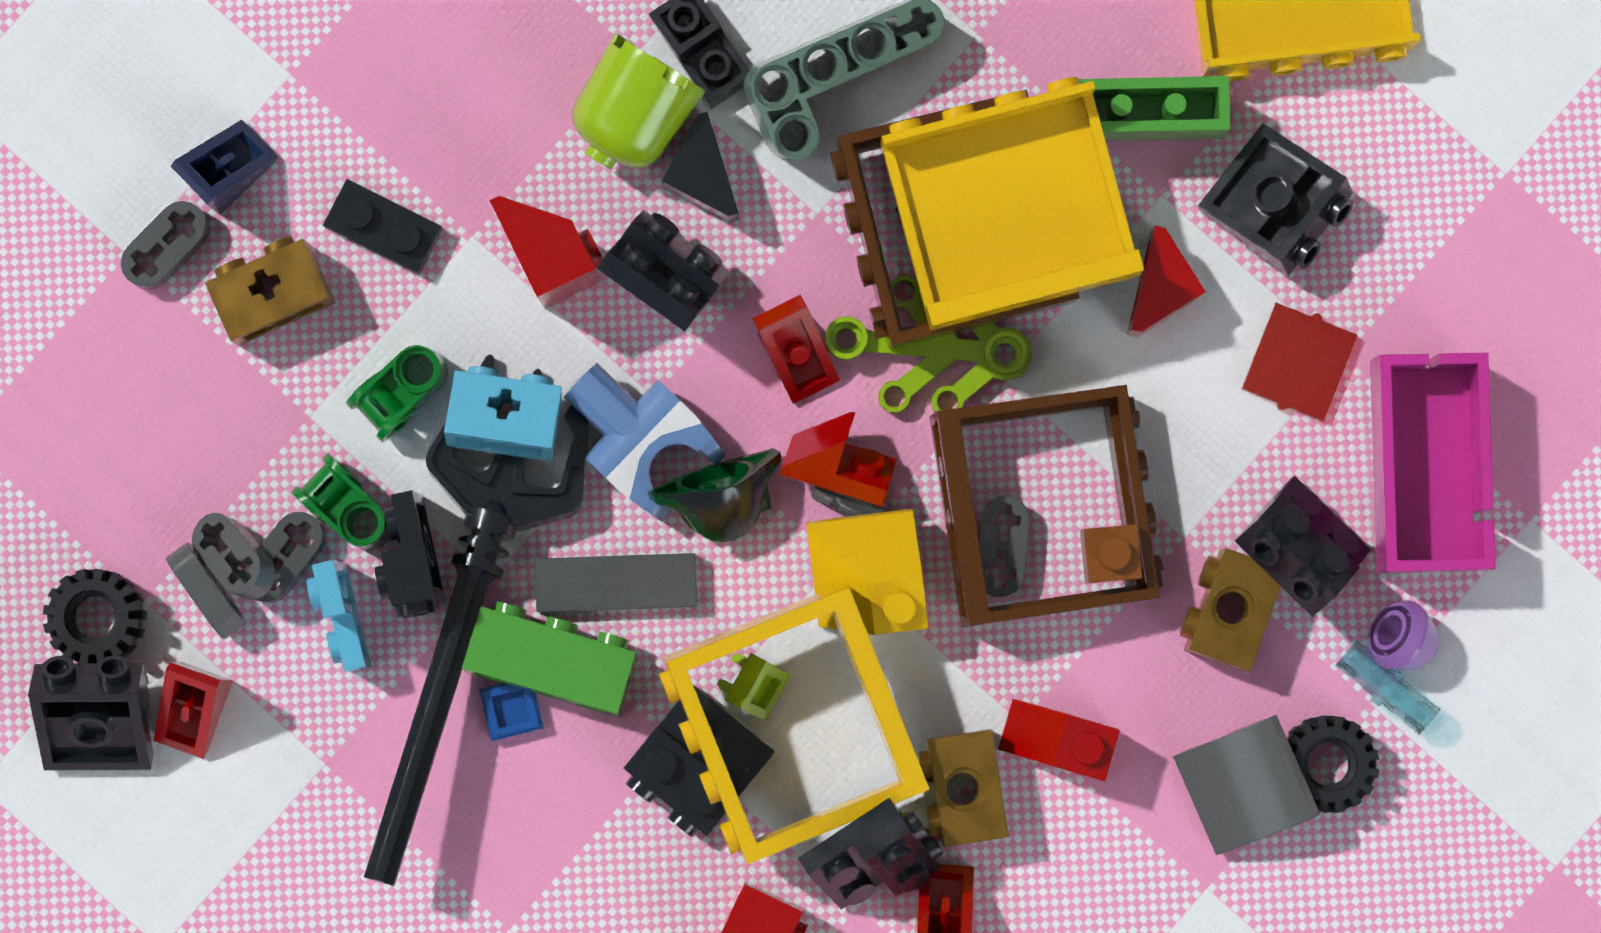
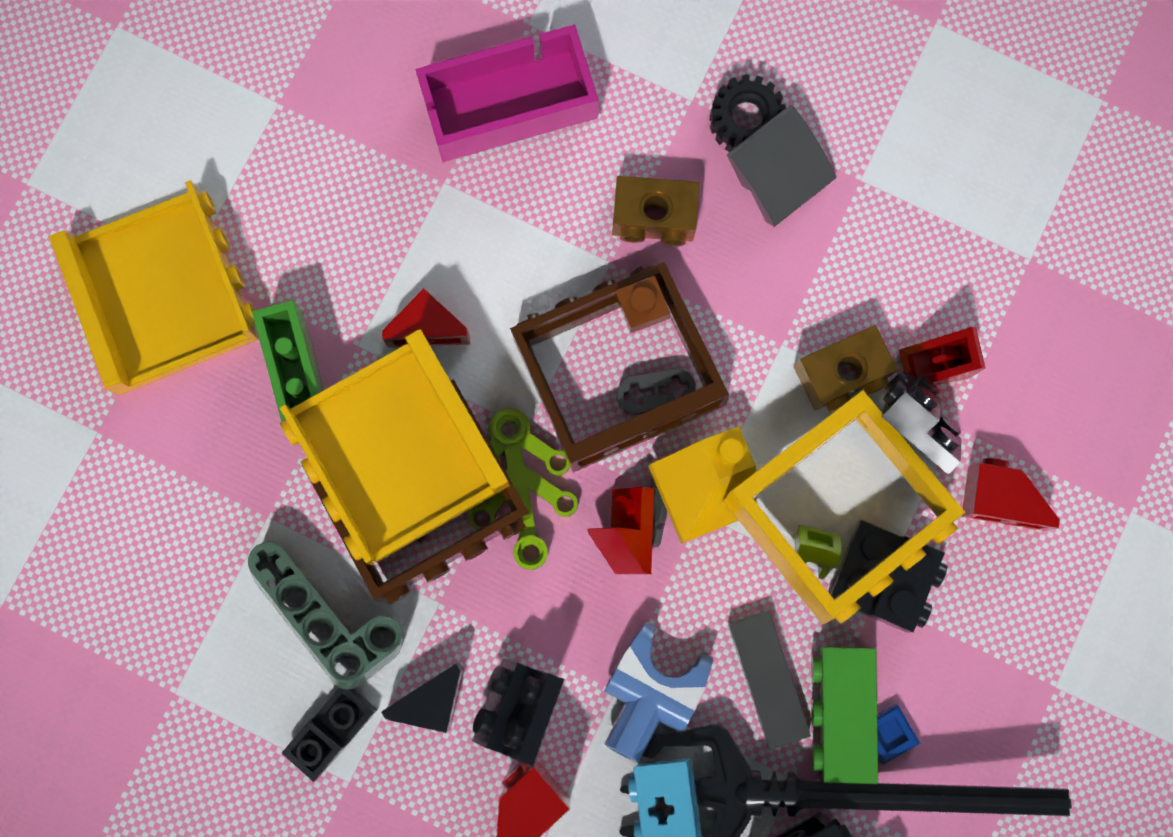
camera: 110 degrees left, 5 degrees down
lime cylinder [572,33,706,170] -> none
hat [647,448,781,542] -> none
red slope [752,294,840,404] -> none
red slope [997,698,1120,782] -> none
black plate [1198,123,1353,276] -> none
black plate [1235,475,1371,617] -> none
clear red piece [1241,302,1357,422] -> none
clear light blue pin [1335,640,1441,735] -> none
medium lavender cone [1368,600,1439,671] -> none

